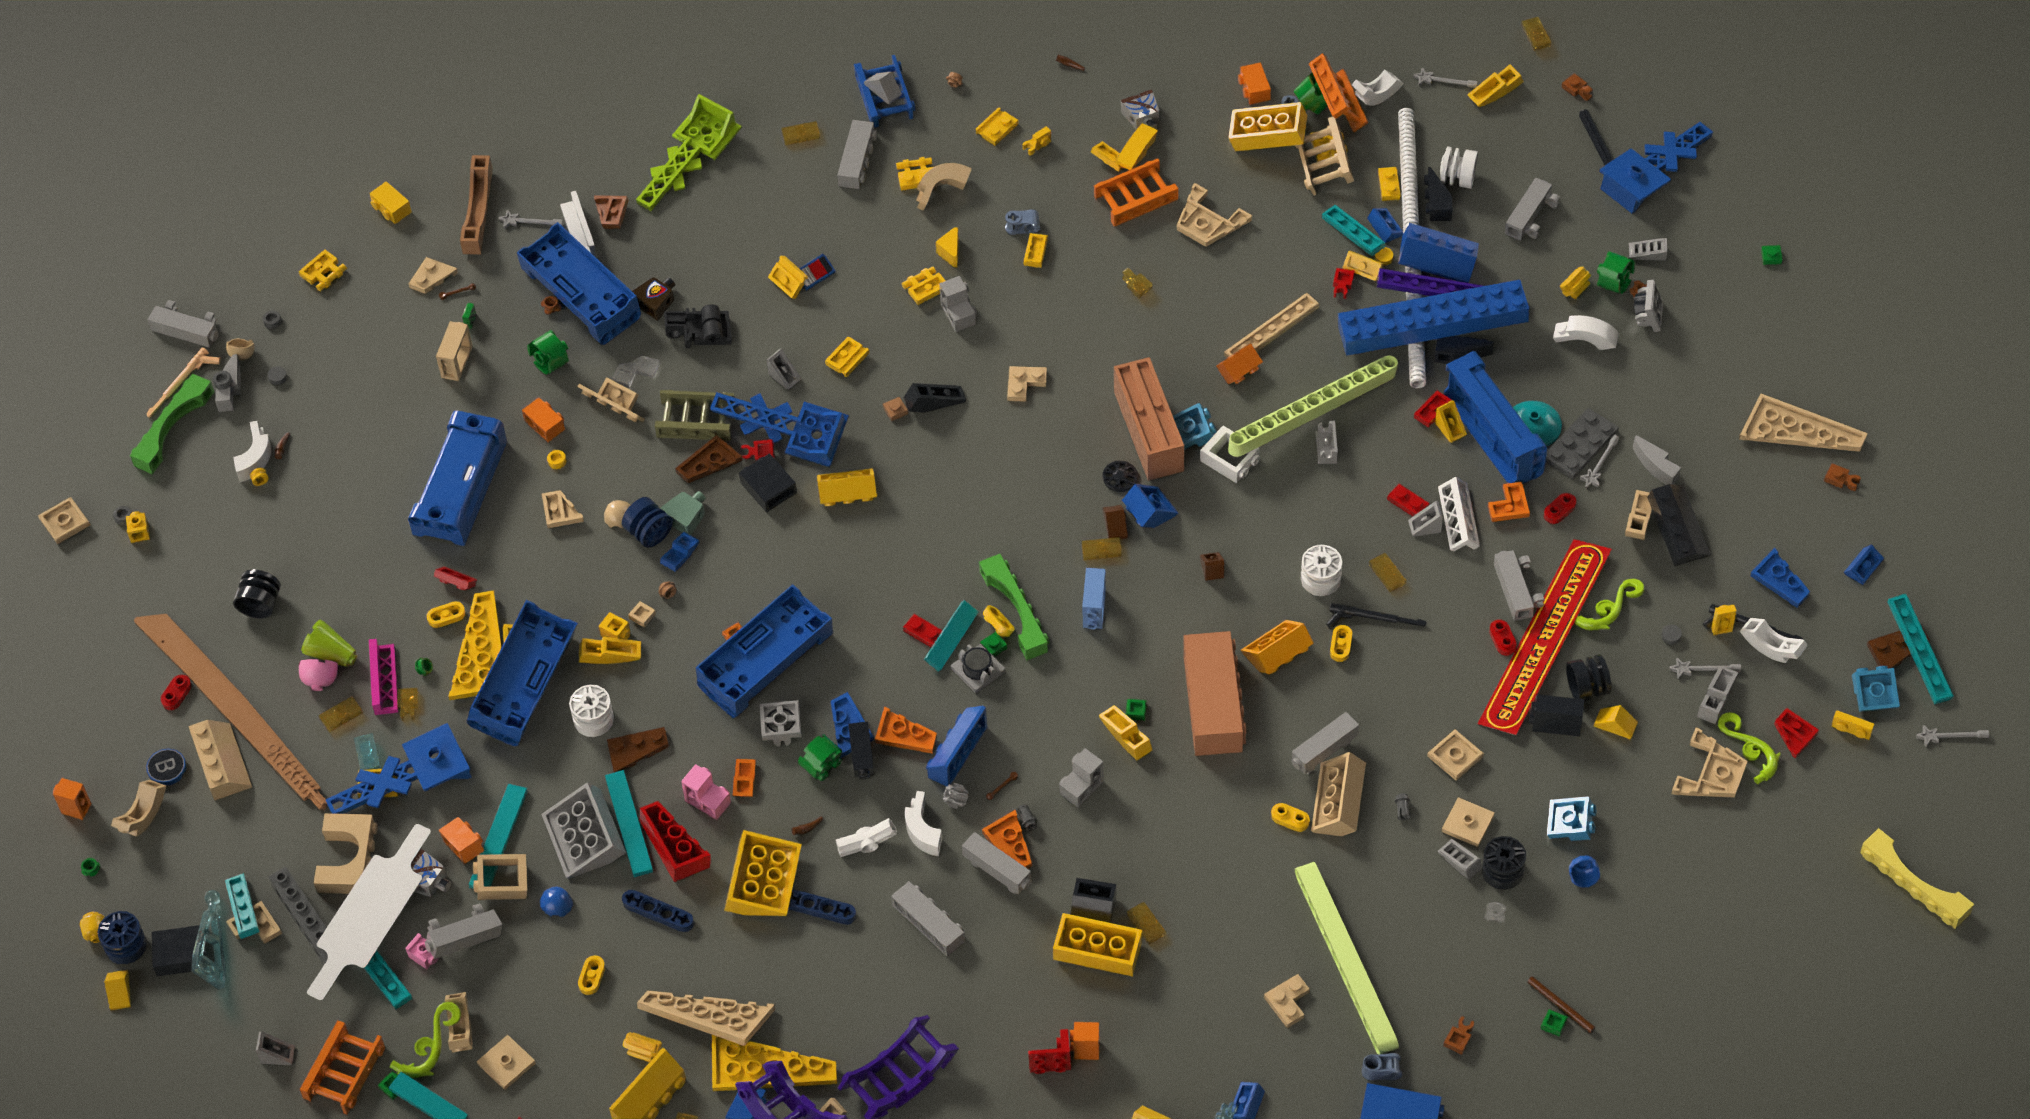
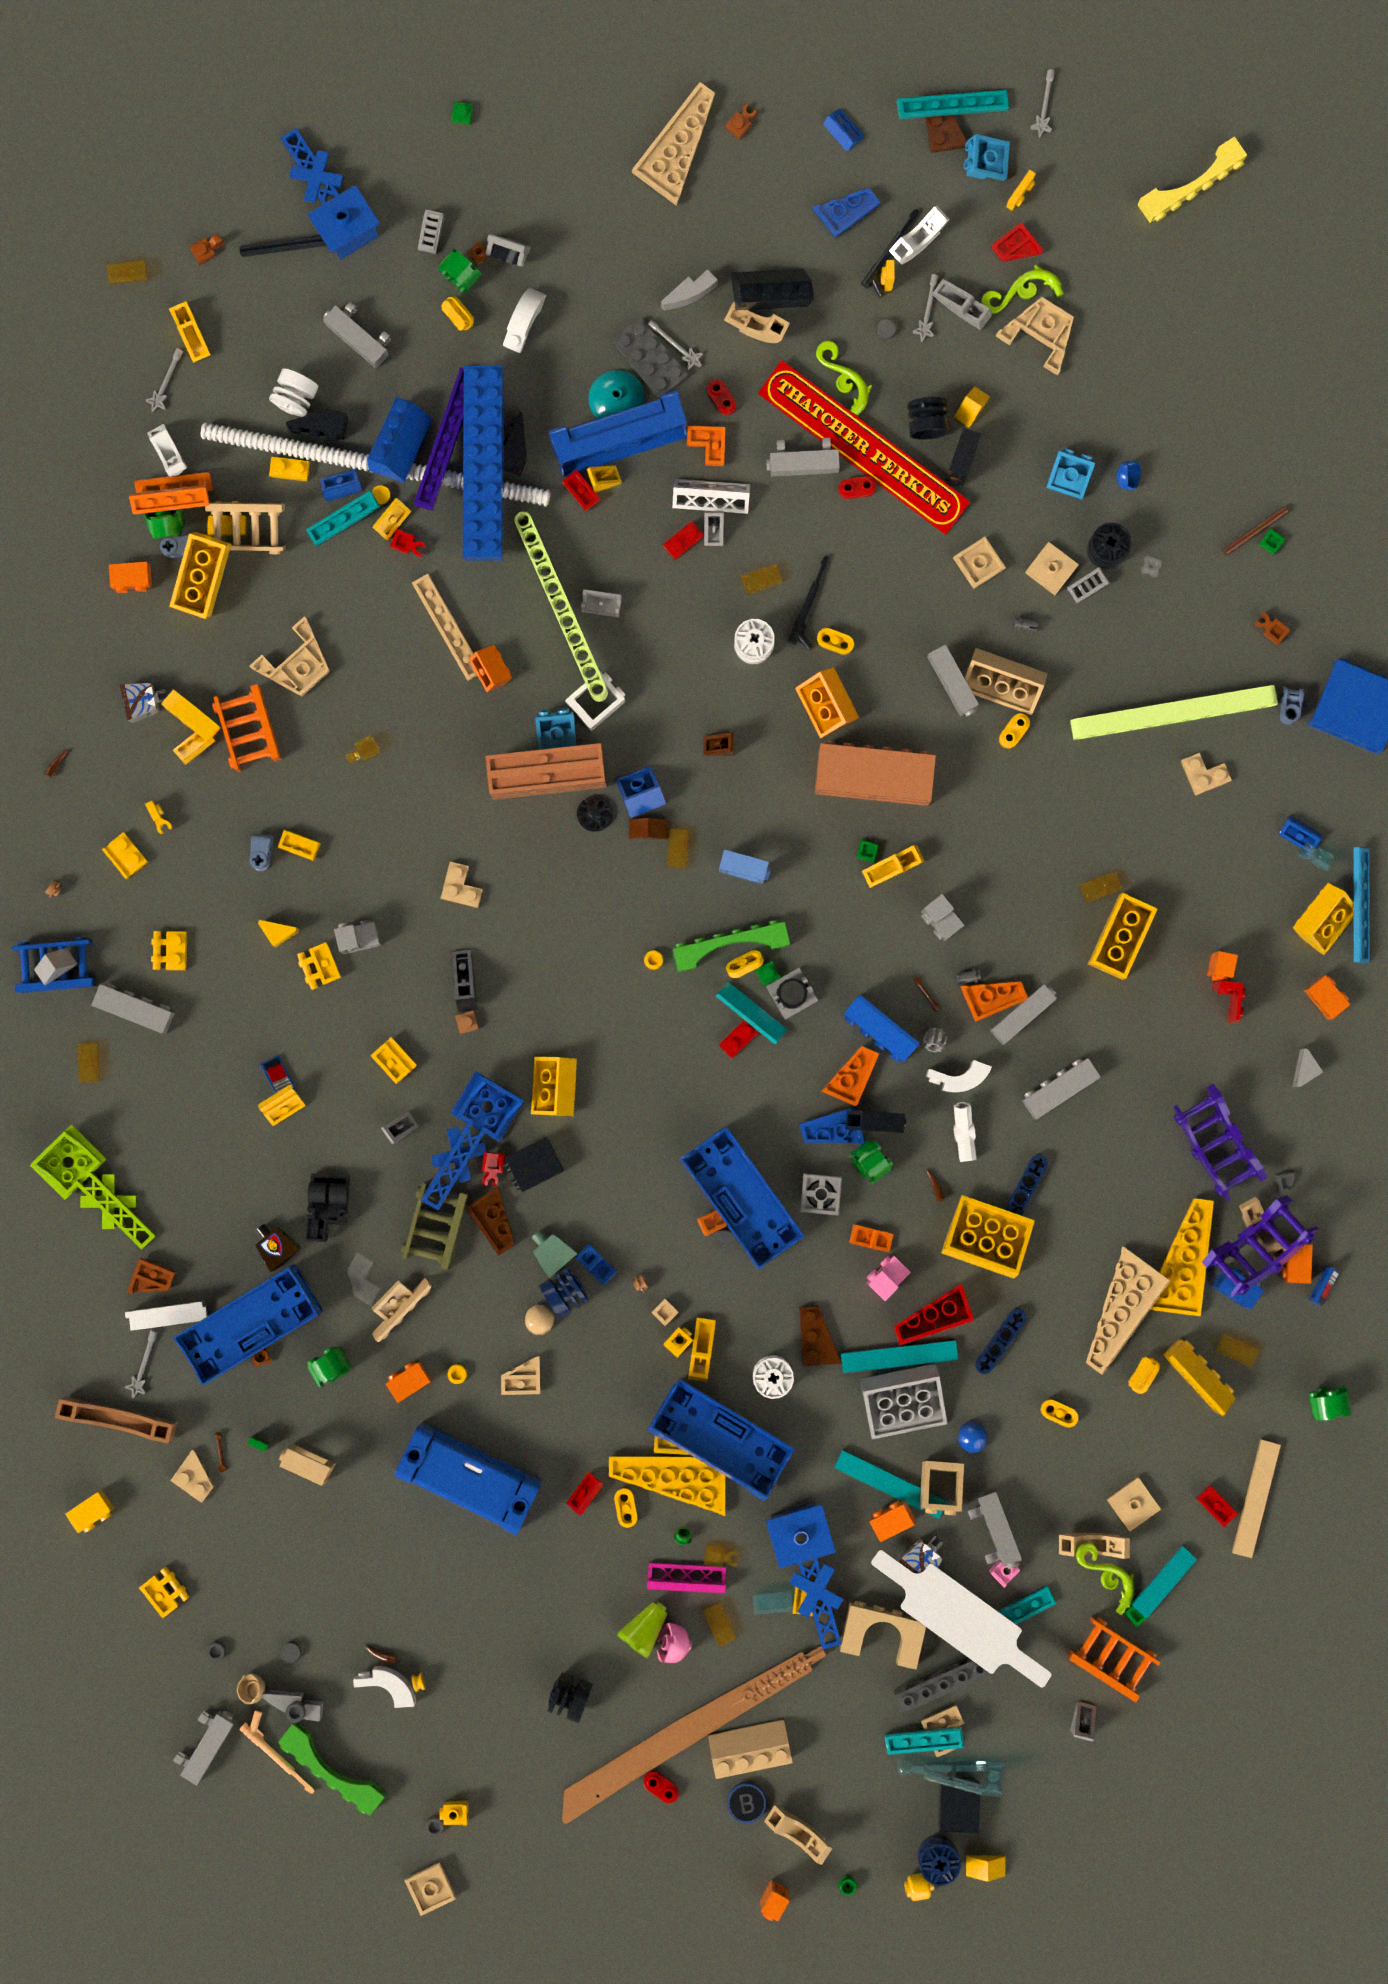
camera: 80 degrees left, 30 degrees up
tan arch [916,163,972,210] -> none
black slope [1070,878,1117,923] -> none
none -> yellow tile [644,950,663,970]

